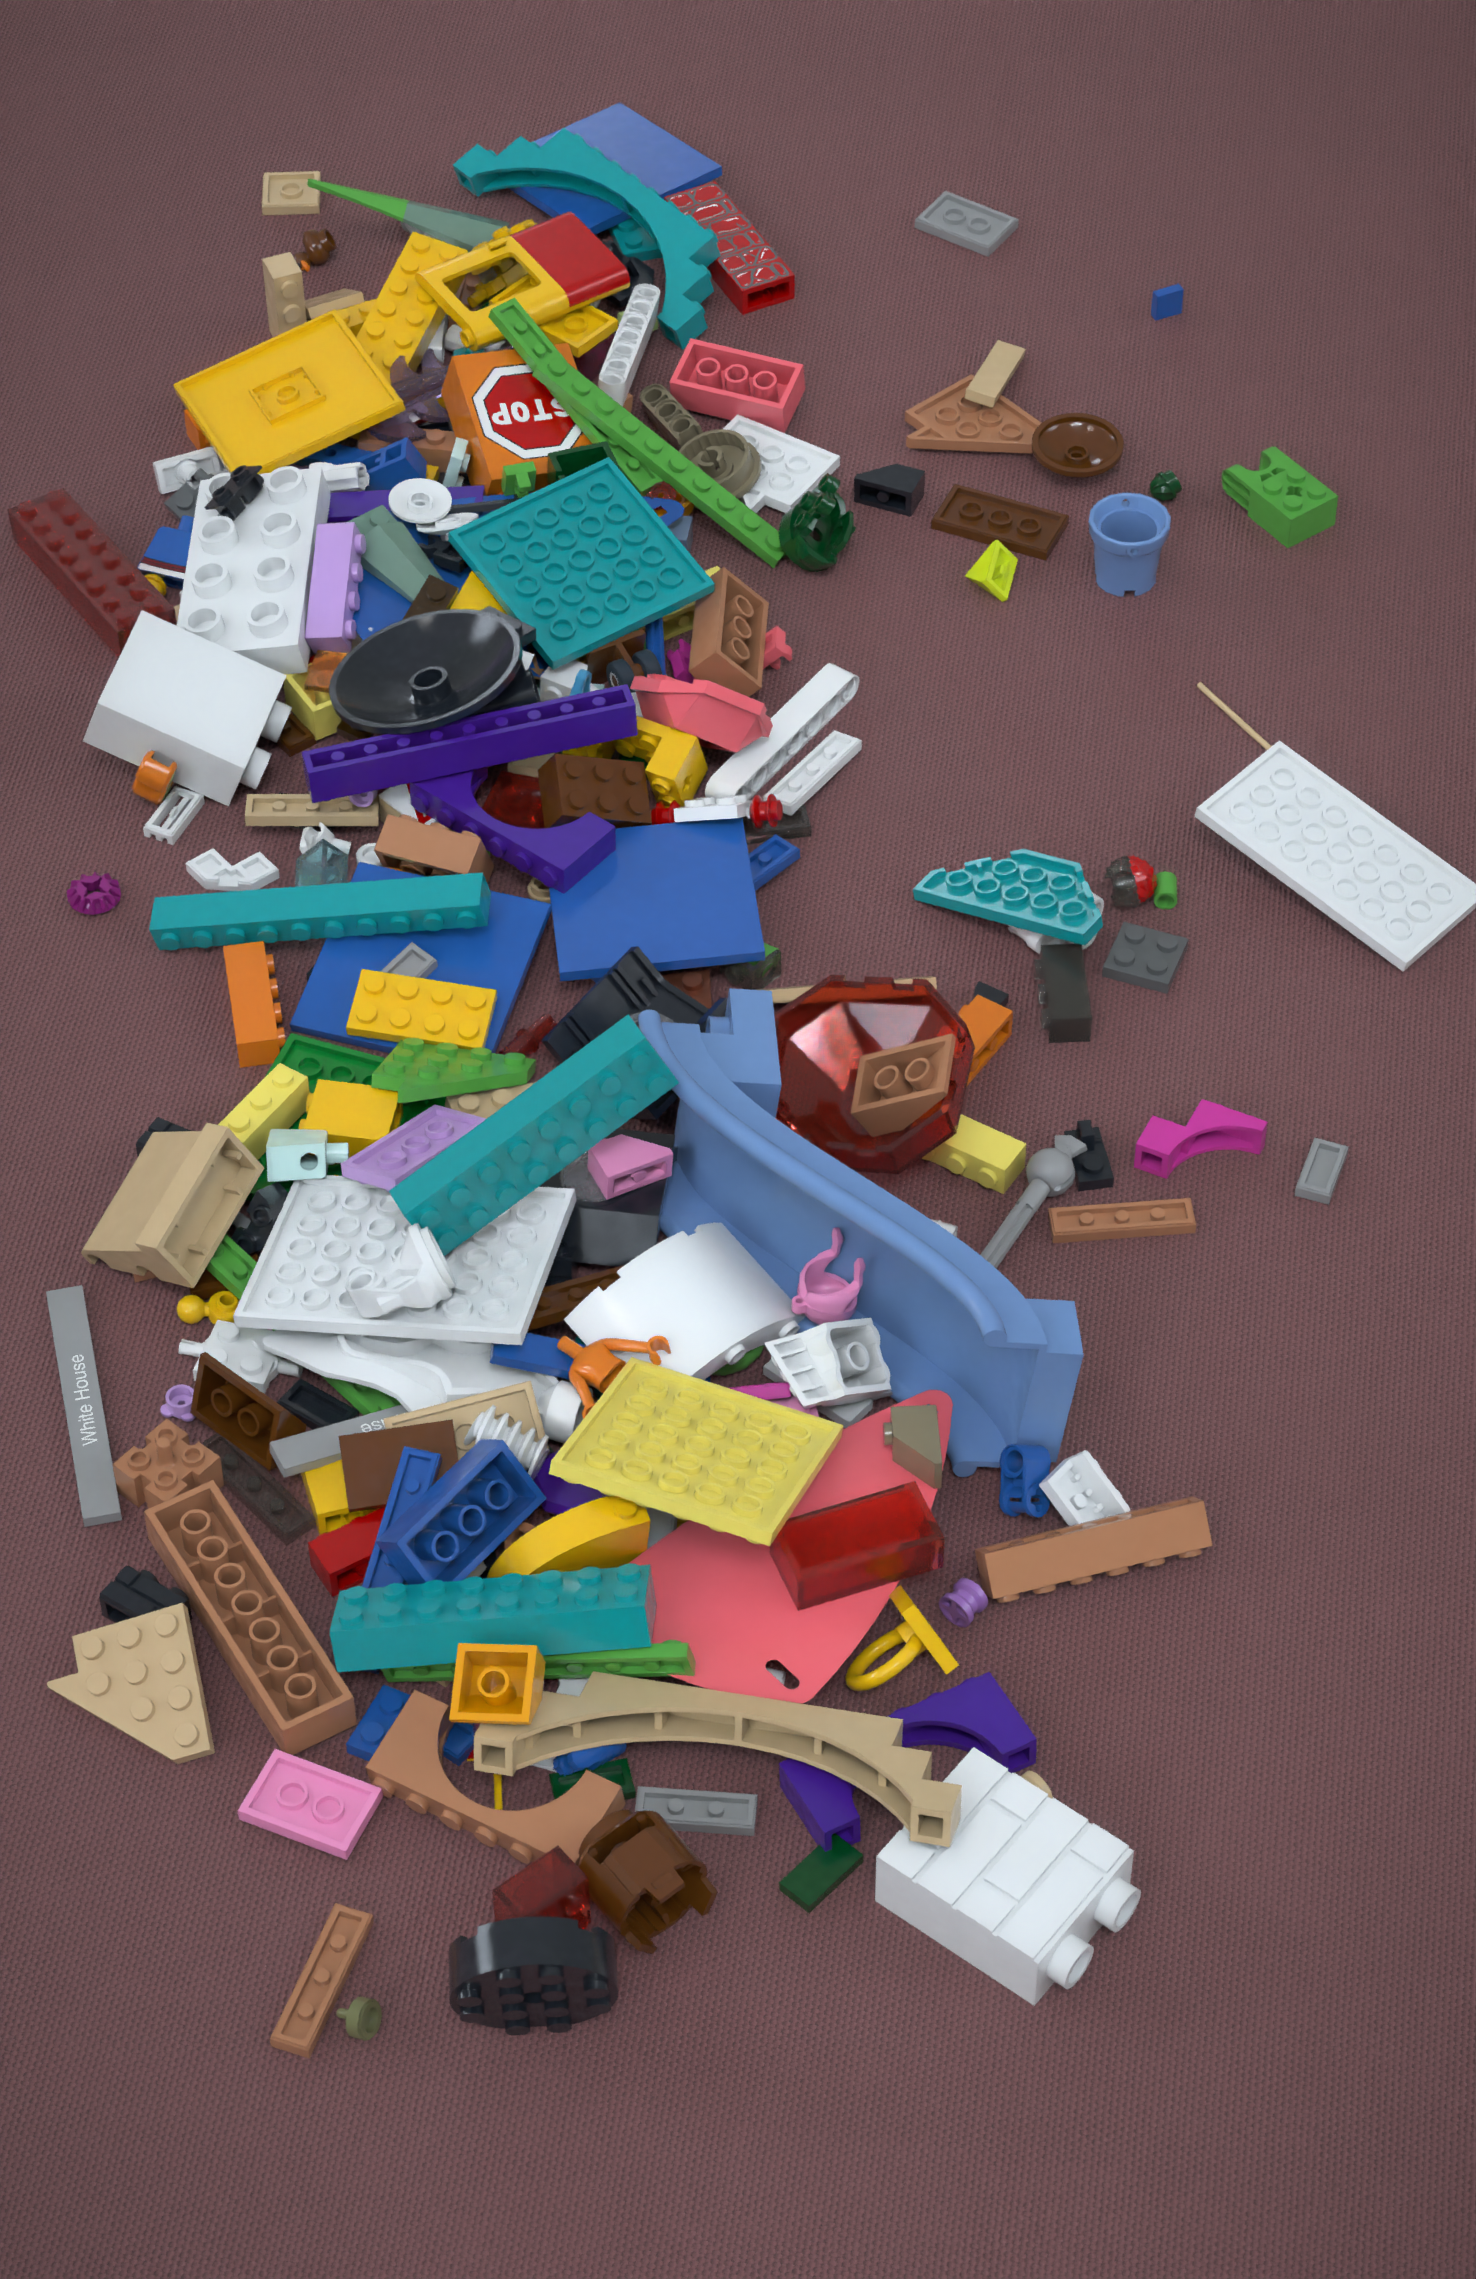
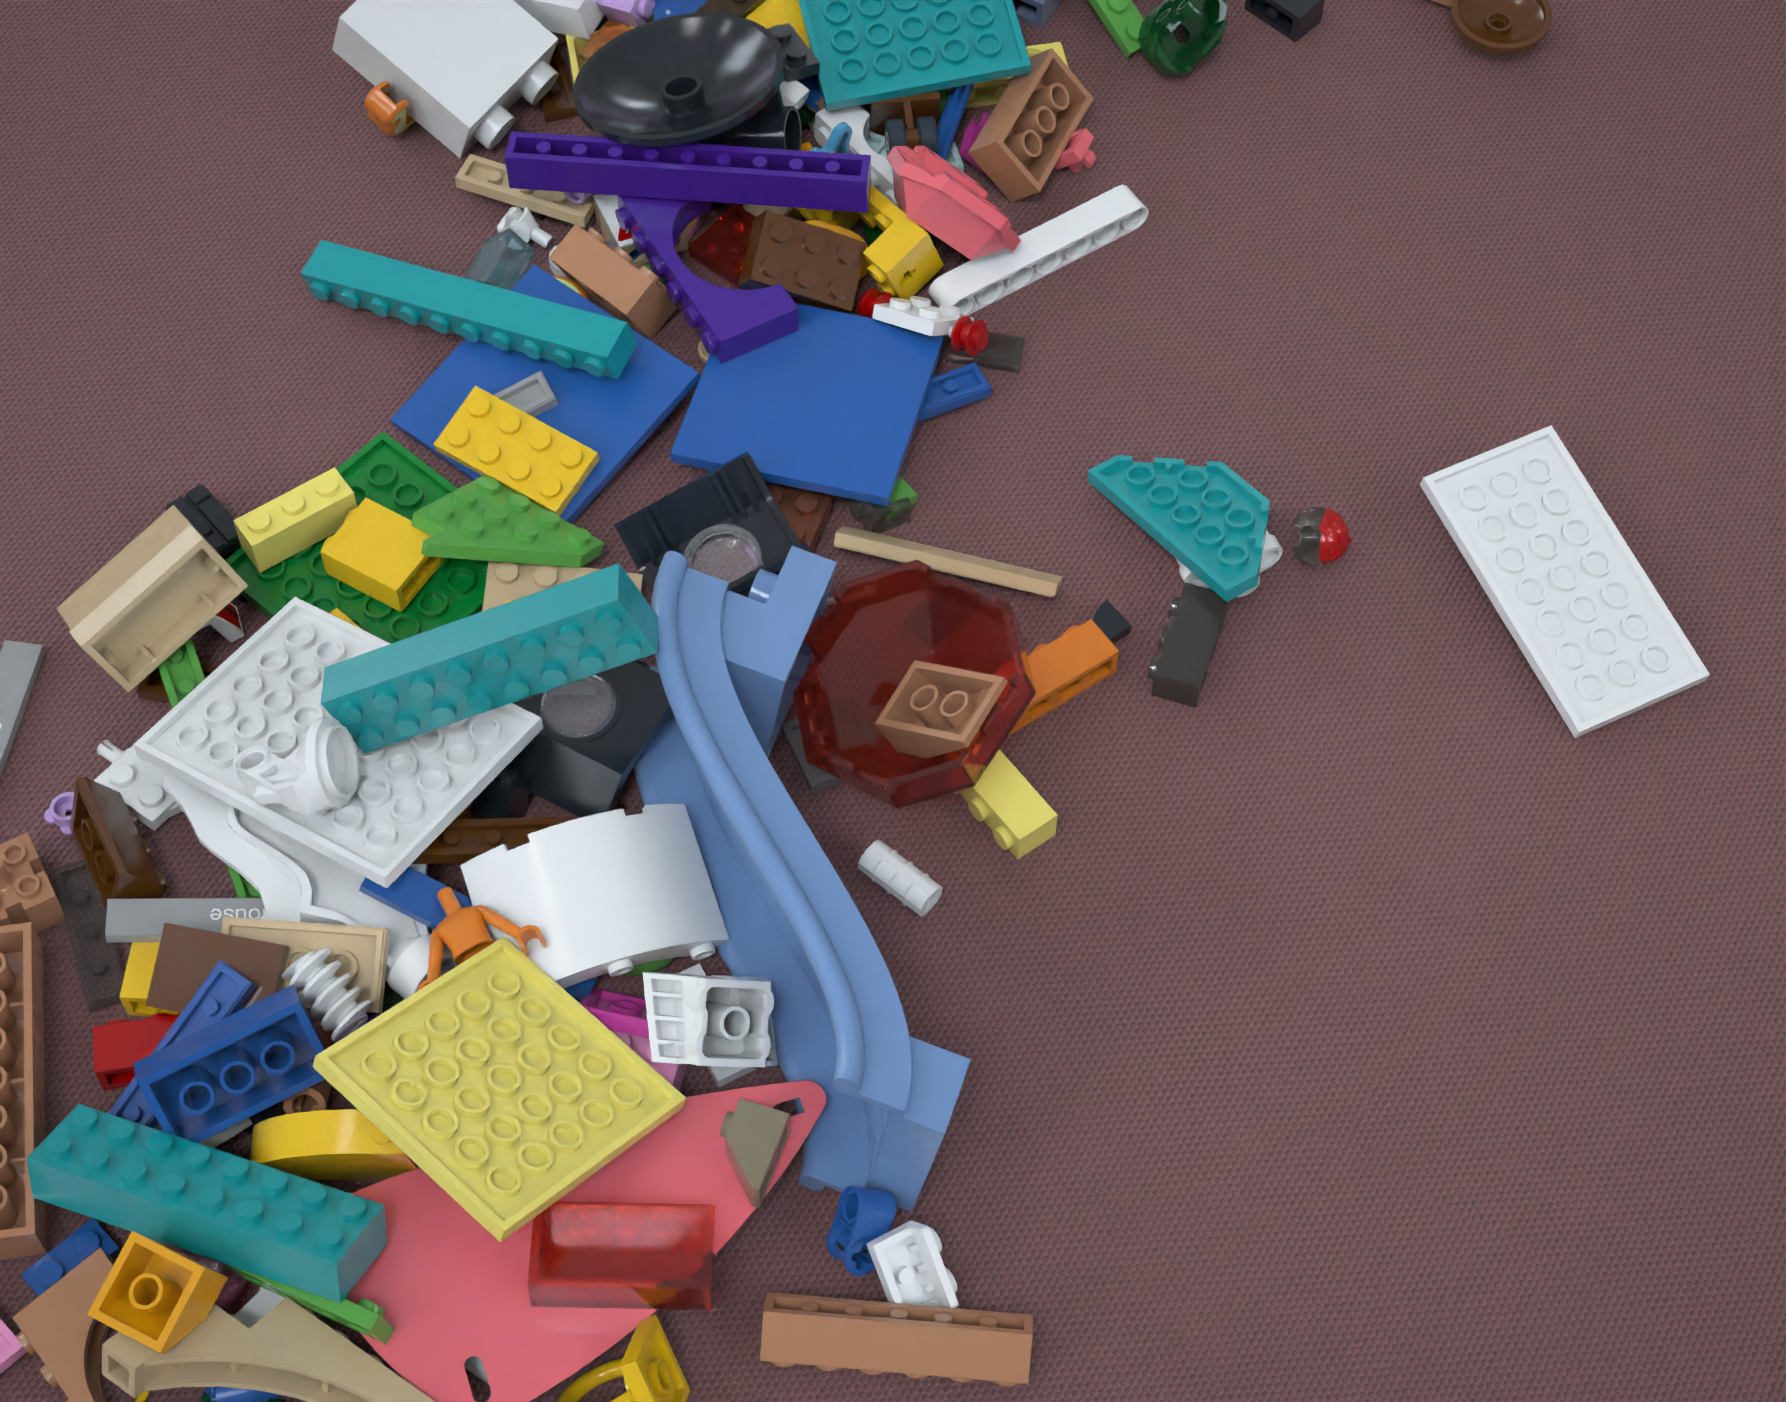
camera: 20 degrees right, 10 degrees up
magenta gear [67,871,121,915] -> none
white tile [143,786,205,845] -> none
yellow plate [177,1291,240,1325] -> none
white tile [186,848,280,891] -> none
orange brick [223,941,286,1068] -> none
black cylinder [231,1182,288,1255] -> none
light aqua torso [266,1129,349,1182] -> none
black tile [277,1378,359,1430] -> none
lavender plate [341,1104,486,1192] -> none
clear red axle [498,1013,557,1056] -> none
bright pink slope [587,1134,673,1200] -> none
white tile [763,730,862,816] -> none
bright pink hair [791,1227,866,1325] -> none
reddish brown tile [931,484,1069,561] -> none
medium lavender wheel [939,1578,988,1628] -> none
neon yellow slope [965,540,1018,602] -> none
light grey piece [981,1135,1087,1269] -> none
nougat tile [1048,1198,1196,1243] -> none
black hinge [1064,1120,1114,1192] -> none
medium blue piece [1088,492,1171,597] -> none
dark grey plate [1102,922,1189,994] -> none
dark pink arch [1134,1099,1268,1179] -> none
dark green plate [1150,470,1182,502] -> none
bright green hinge [1154,871,1177,910] -> none
tan axle [1197,682,1272,750] -> none
bright green brick [1222,446,1338,548] -> none
light grey tile [1295,1137,1349,1205] -> none

